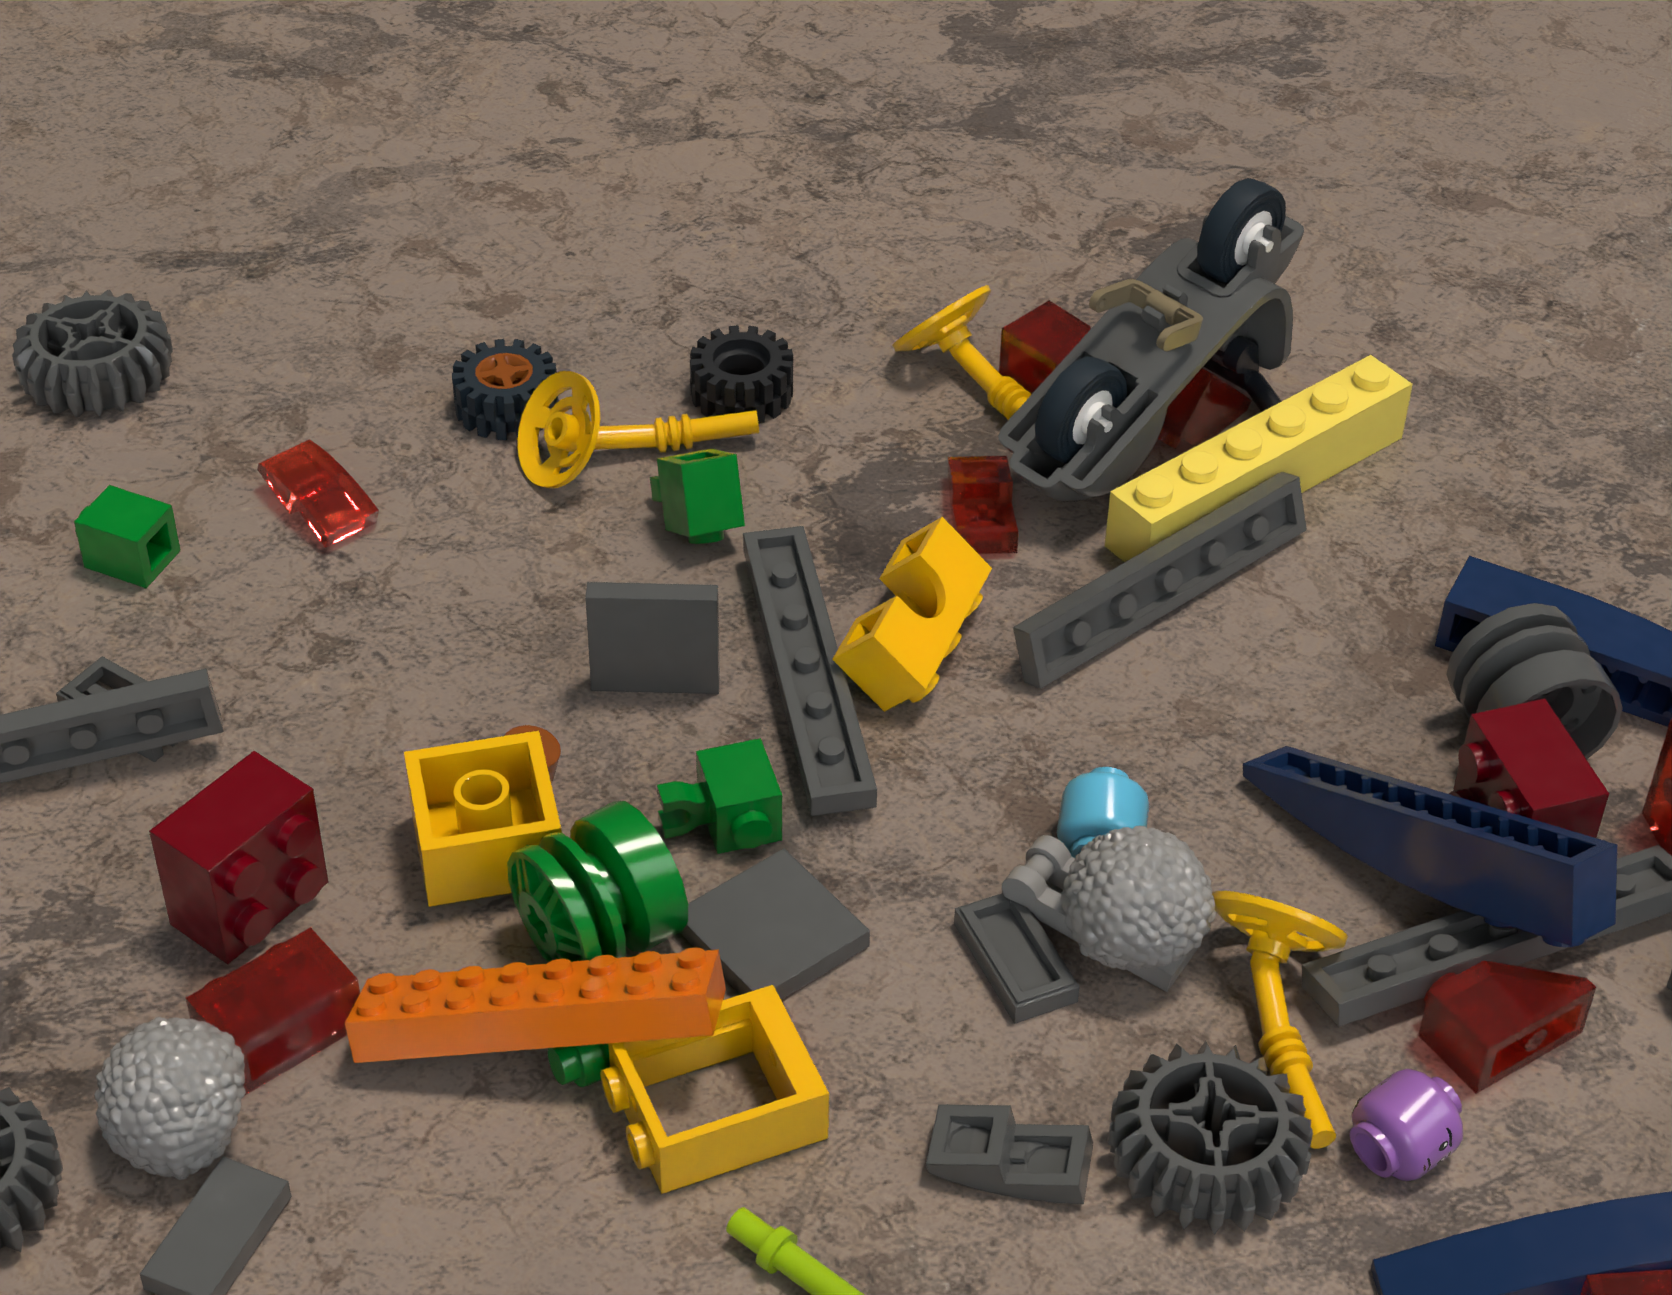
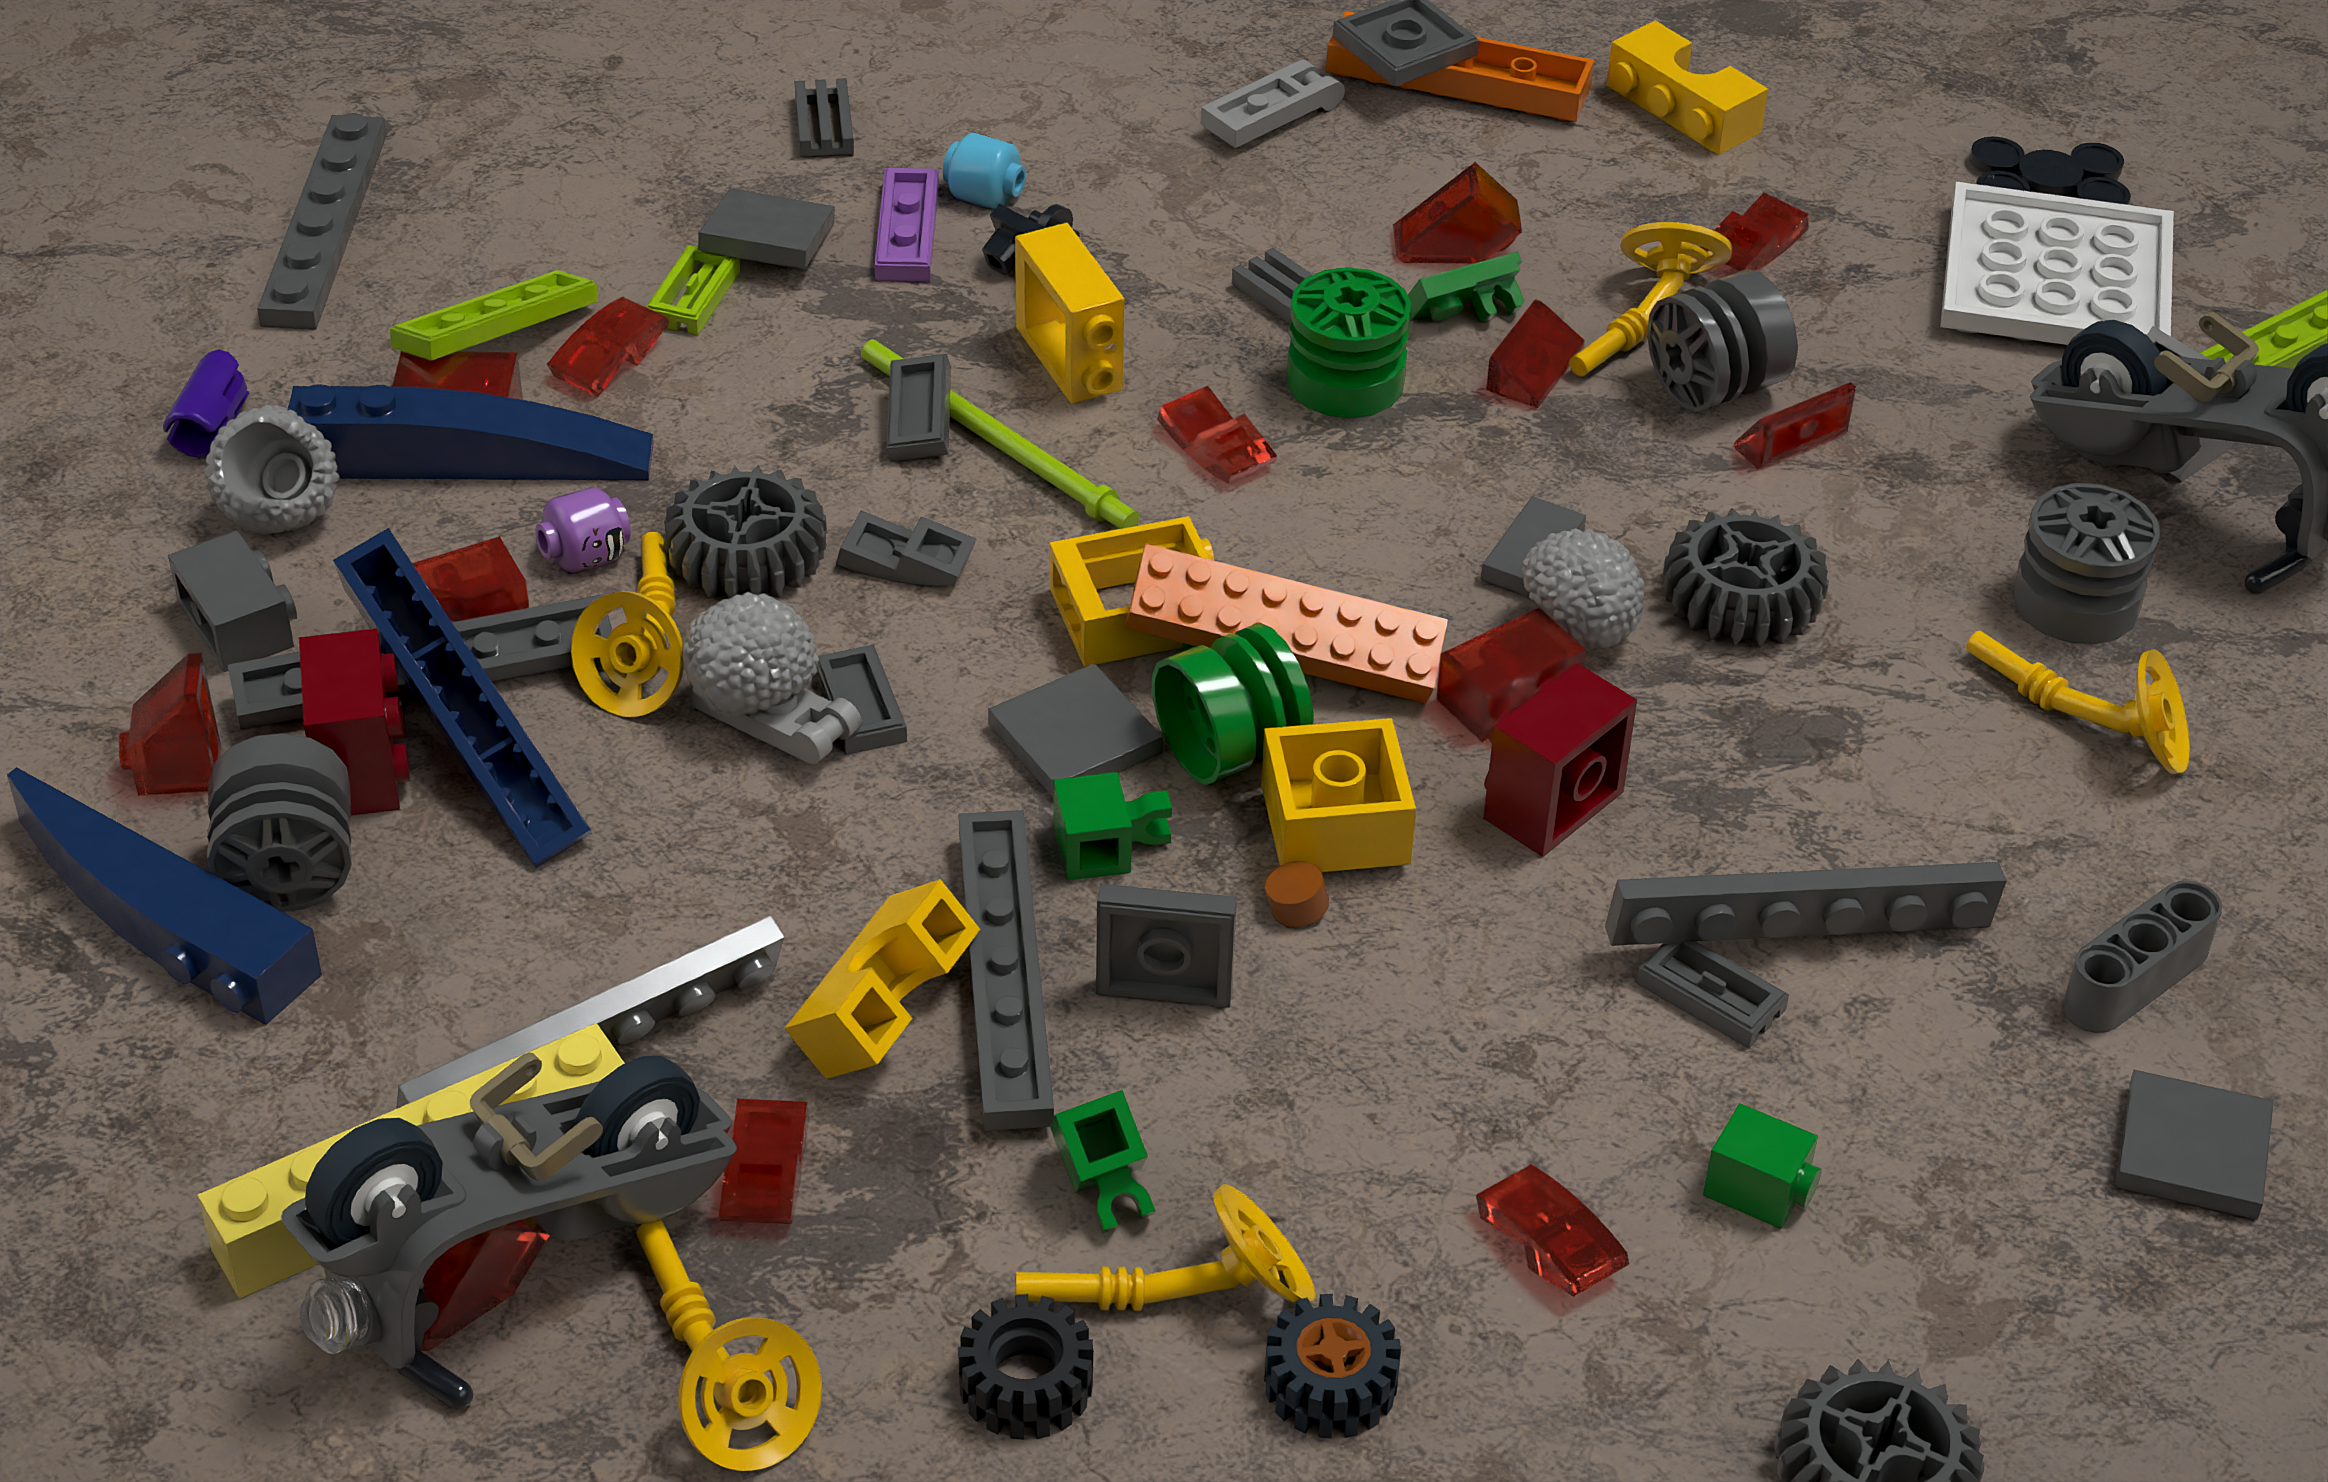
camera: 175 degrees left, 0 degrees up
clear red slope [999,300,1091,395] -> none
medium azure head [1057,767,1149,858] -> none

